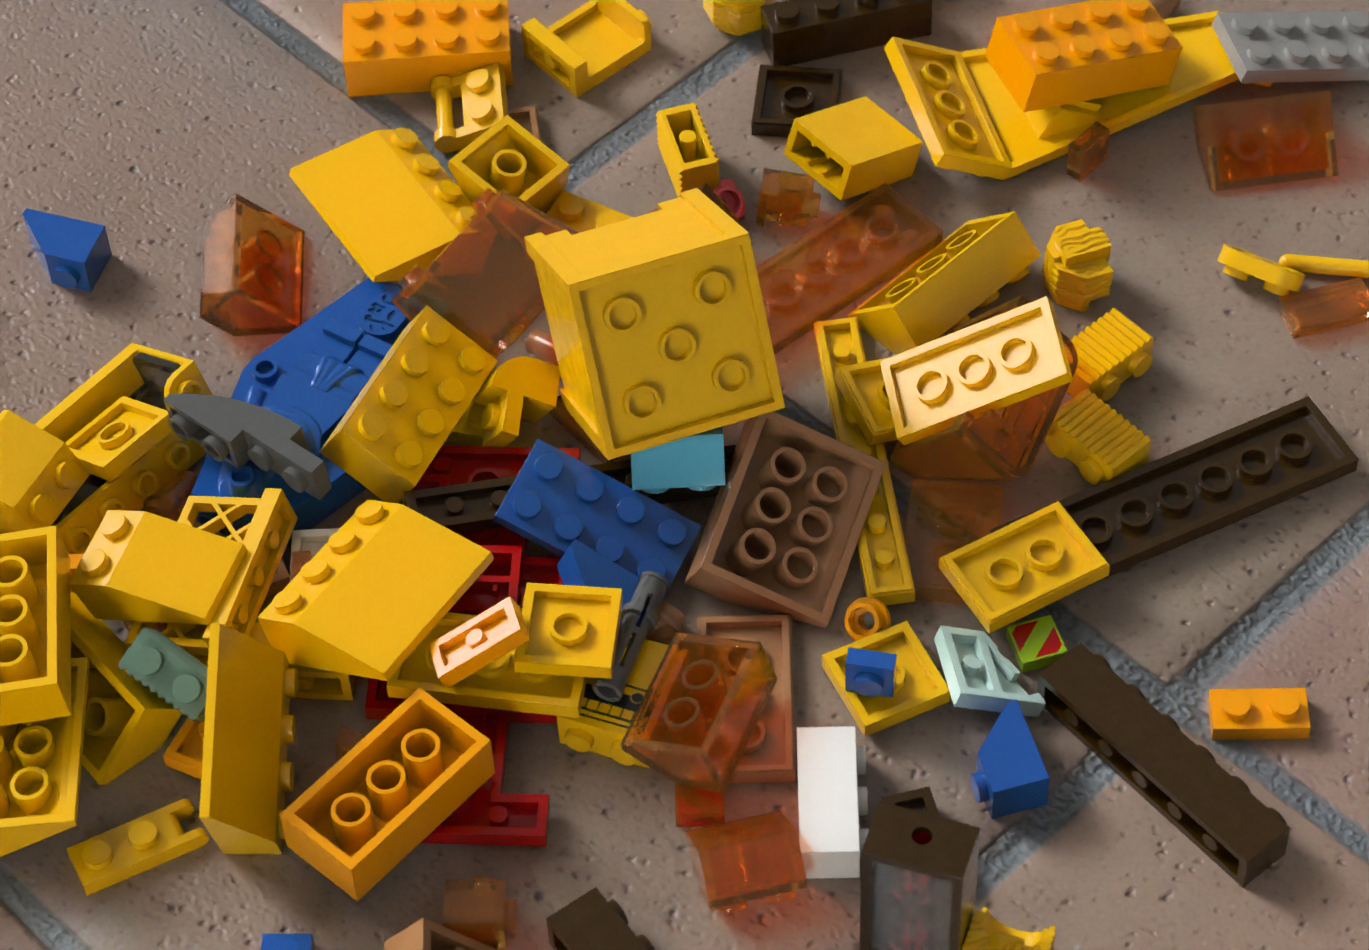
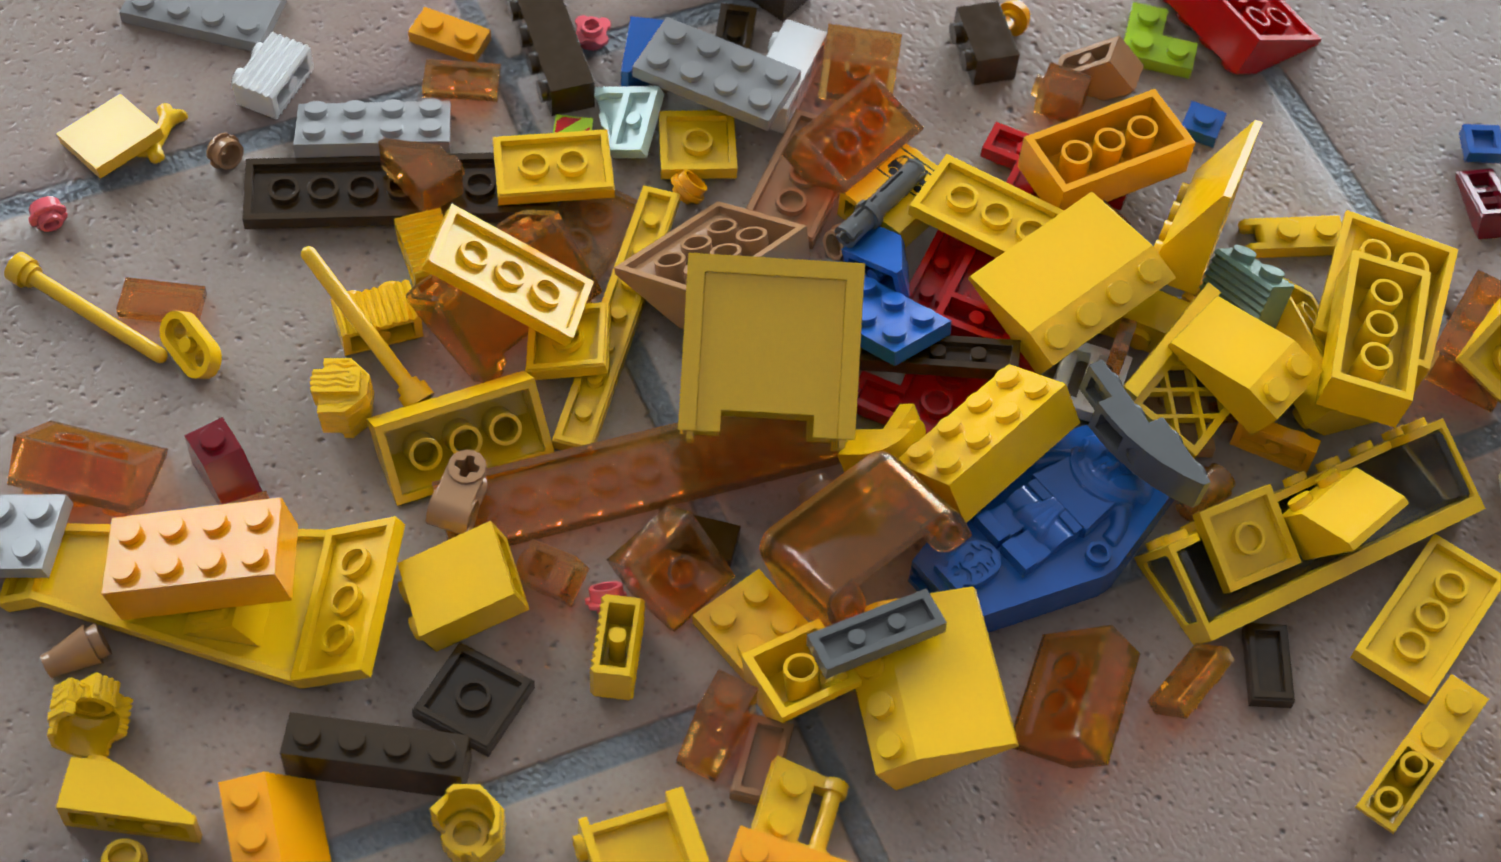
camera: 165 degrees left, 5 degrees up
blue slope [23,208,112,292] -> none
light orange plate [429,596,530,688] -> none
yellow plate [514,583,623,679] -> none
blue plate [845,647,897,697] -> none
none -> dark red slope [184,417,266,505]
none -> light grey plate [293,98,451,158]
none -> yellow piece [301,246,435,407]
none -> clear orange slope [378,138,465,212]
none -> clear orange plate [422,59,501,102]
none -> medium nougat piece [426,449,488,534]
none -> coral plate [575,15,611,51]
none -> light grey plate [632,17,801,131]
none -> clear orange slope [676,669,758,783]
none -> dark grey plate [806,588,947,679]
none -> clear orange plate [1147,643,1235,719]
none -> dark brown tile [1241,623,1295,708]

